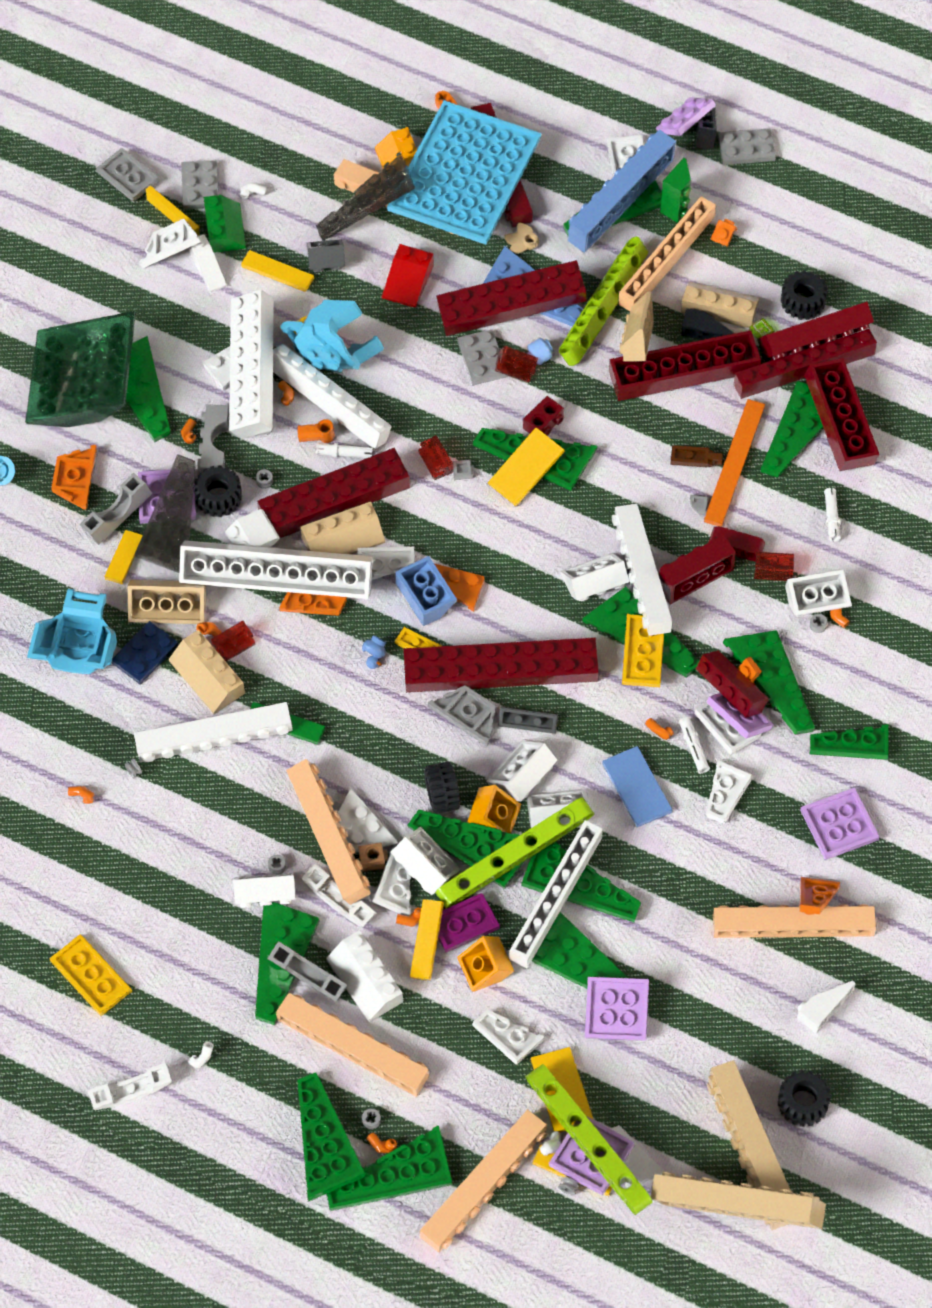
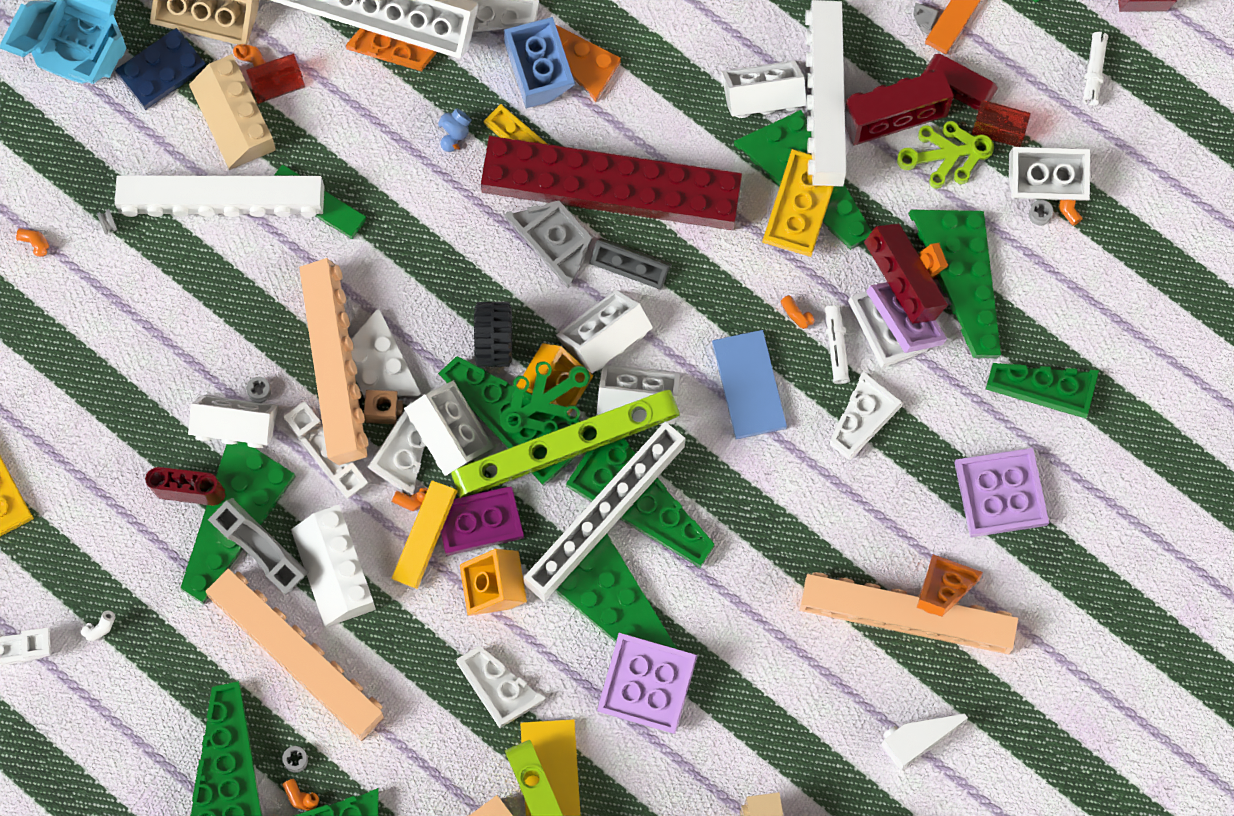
camera: 10 degrees right, 10 degrees up
none -> dark red beam [145,467,226,506]
none -> green plant [500,361,590,435]
none -> lime plant [897,121,994,189]

